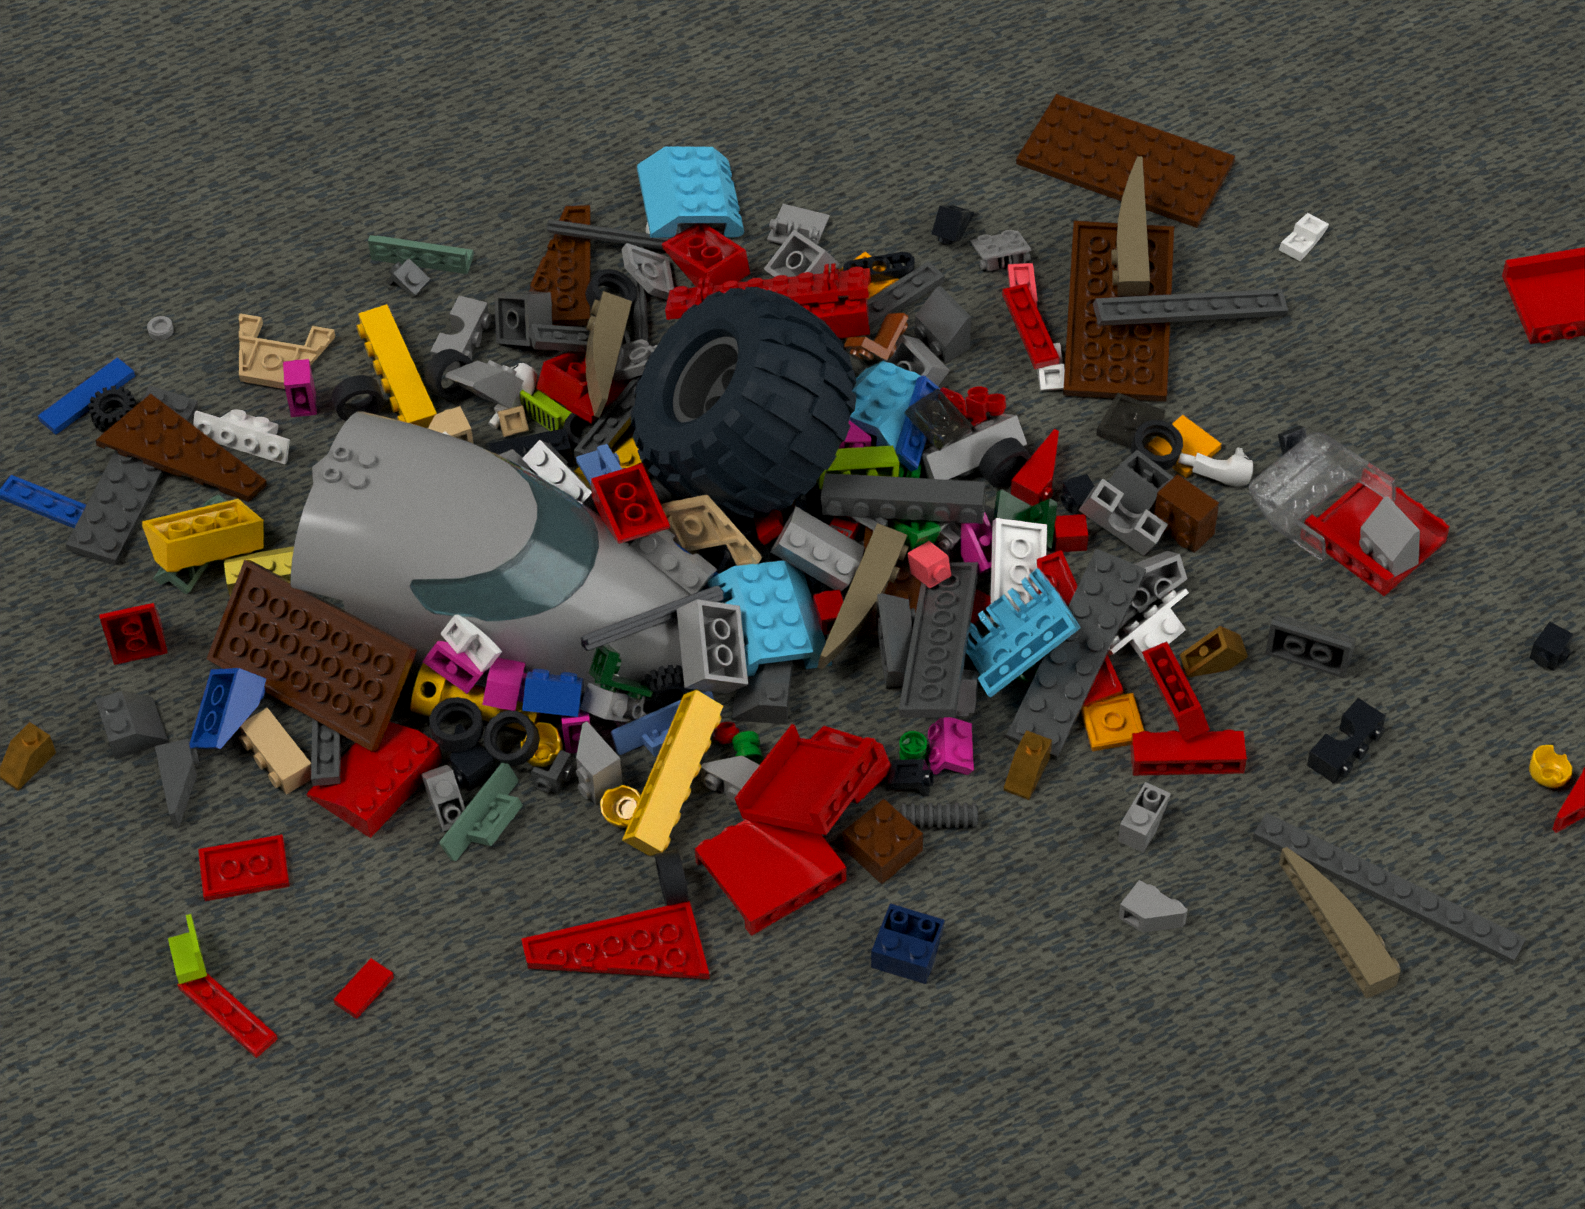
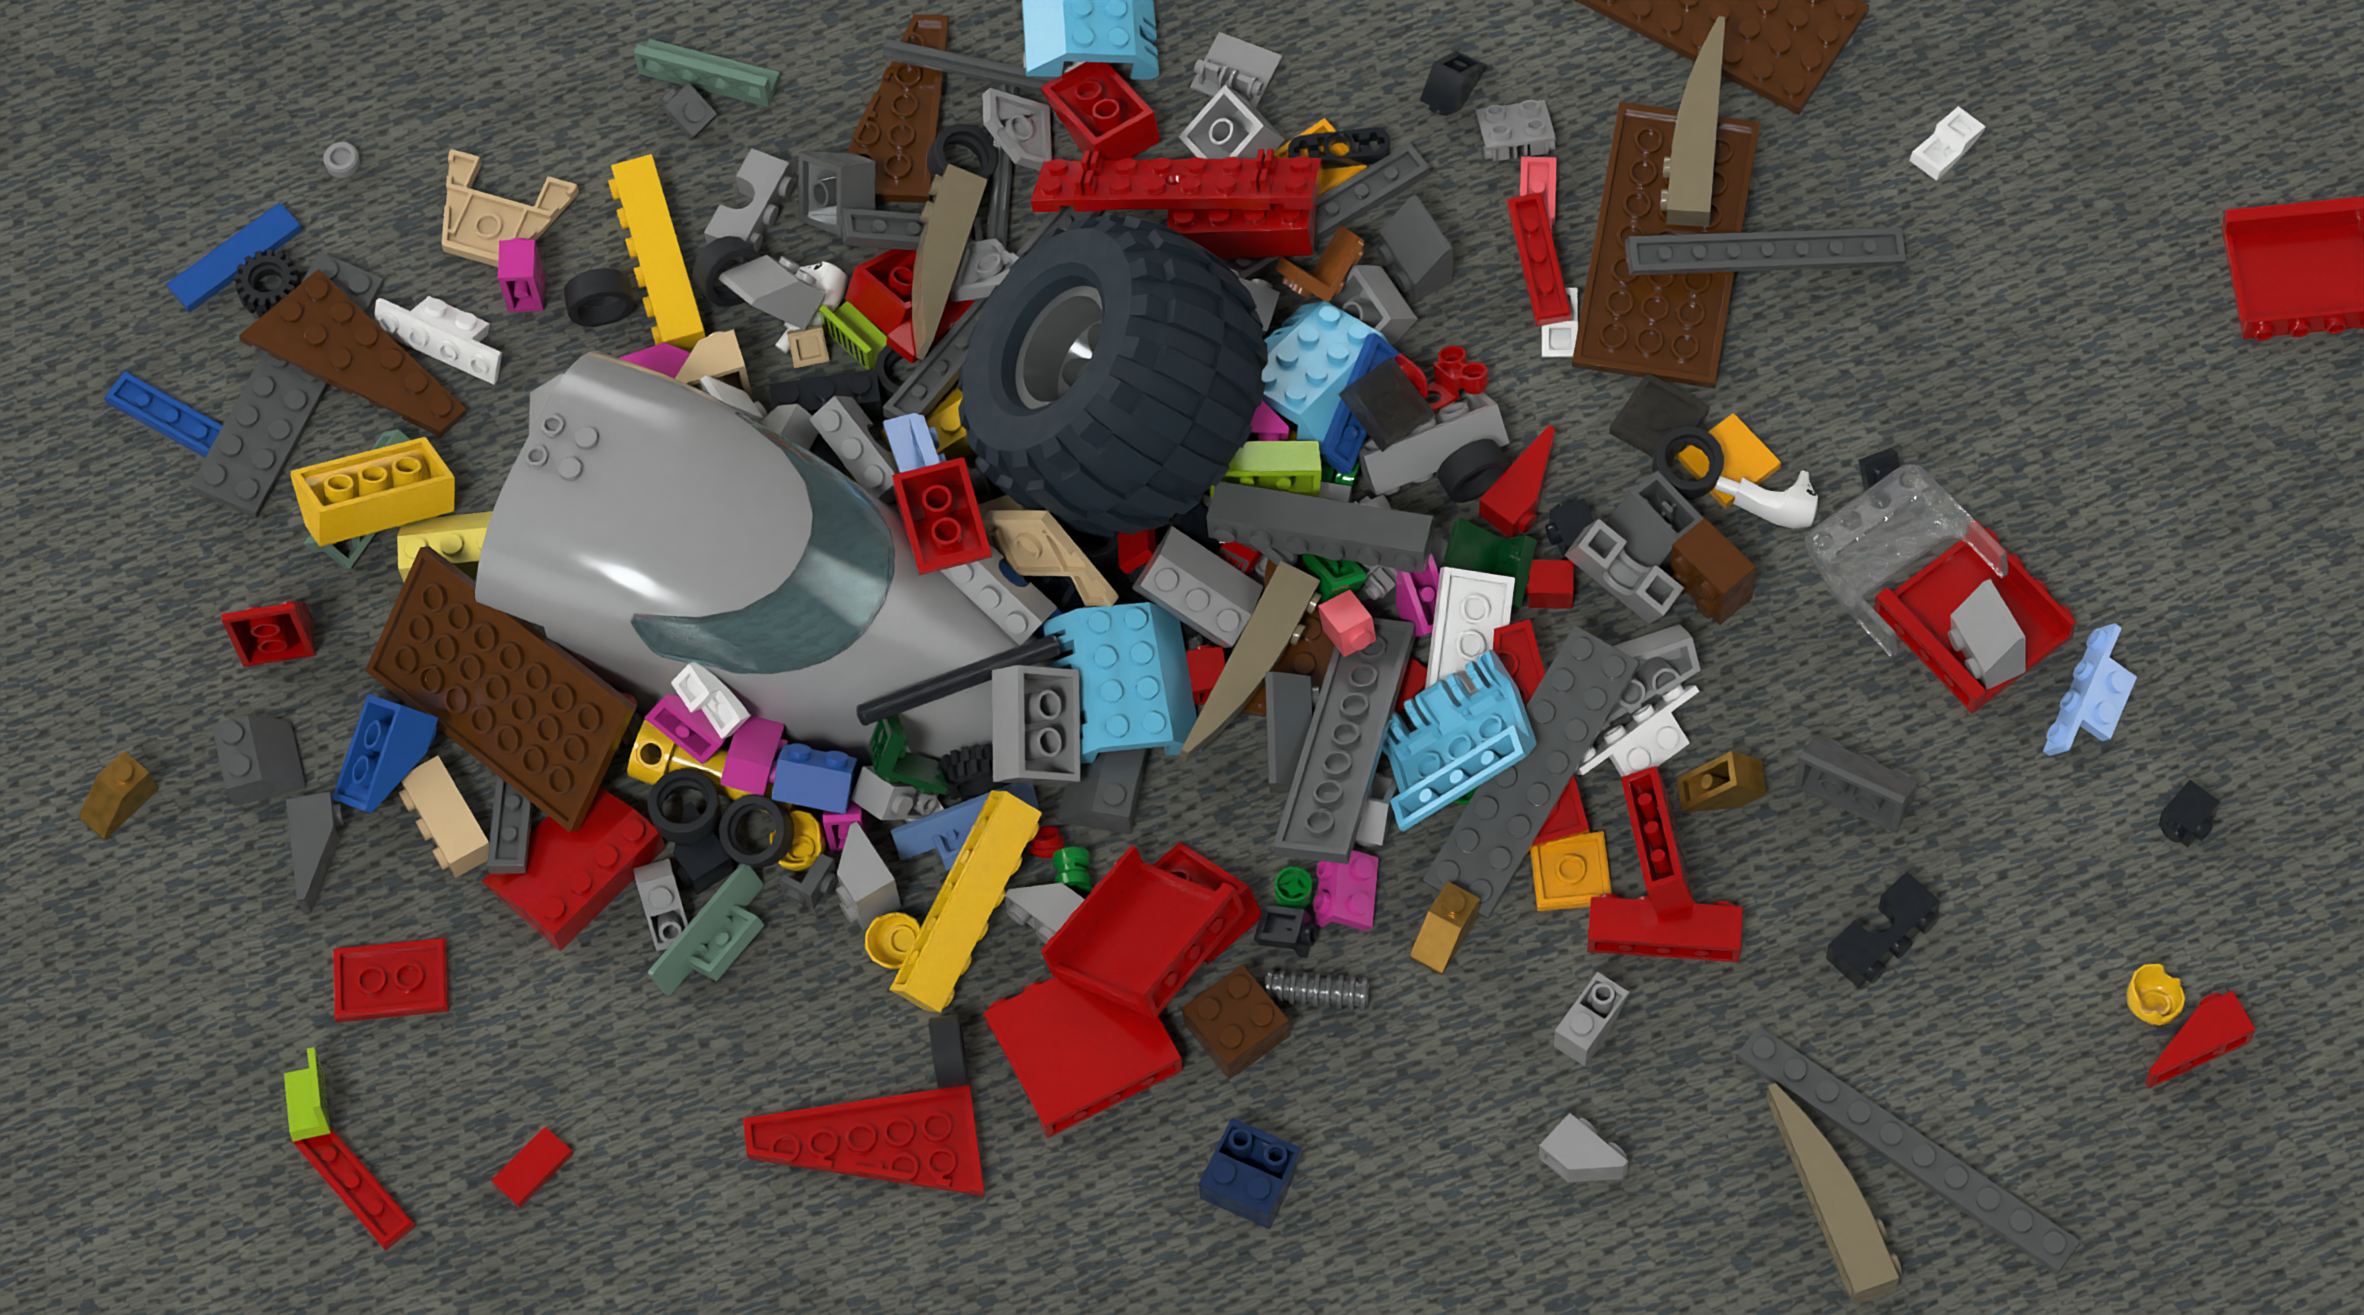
camera: 10 degrees right, 10 degrees up
none -> light blue bracket [2043,623,2137,756]

